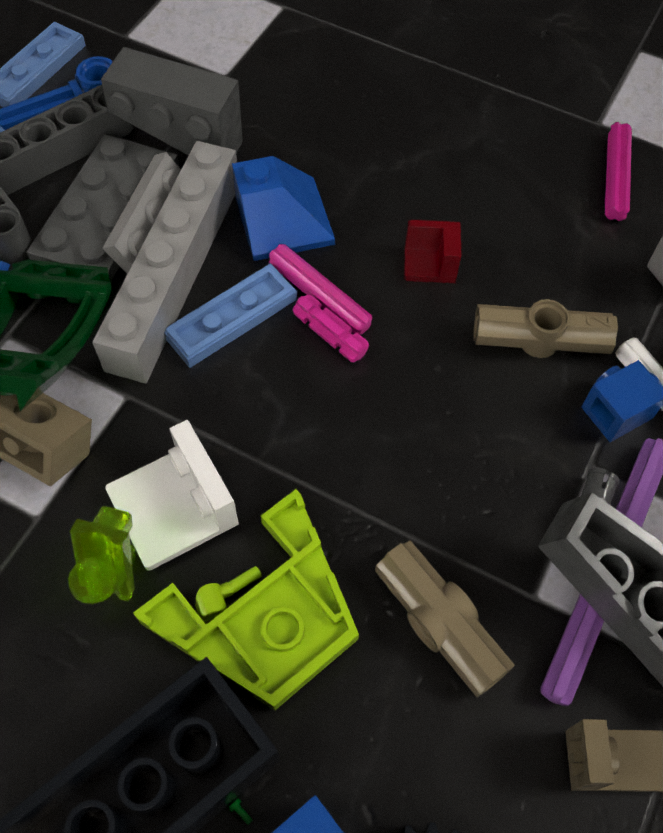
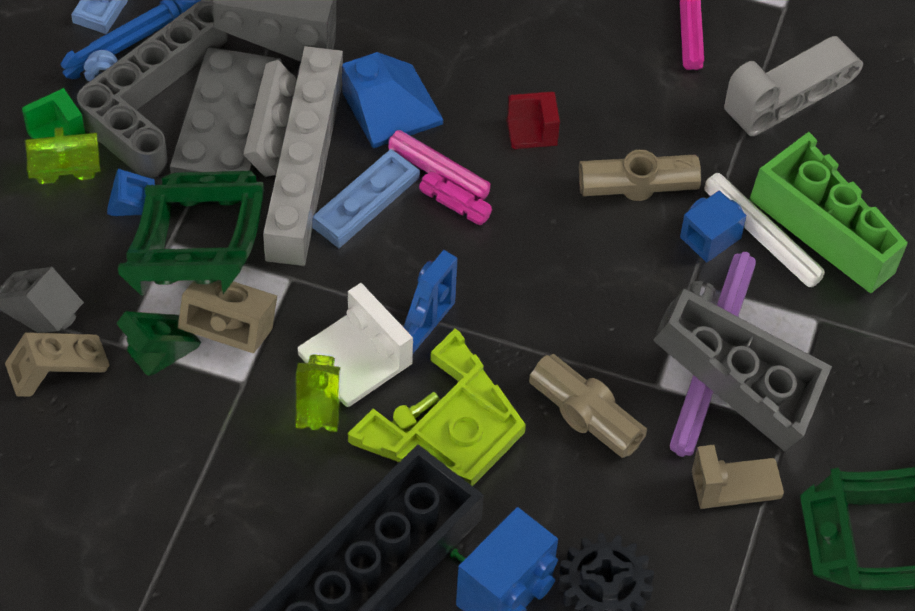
camera: 10 degrees left, 5 degrees down
none -> blue wing [404,250,457,353]

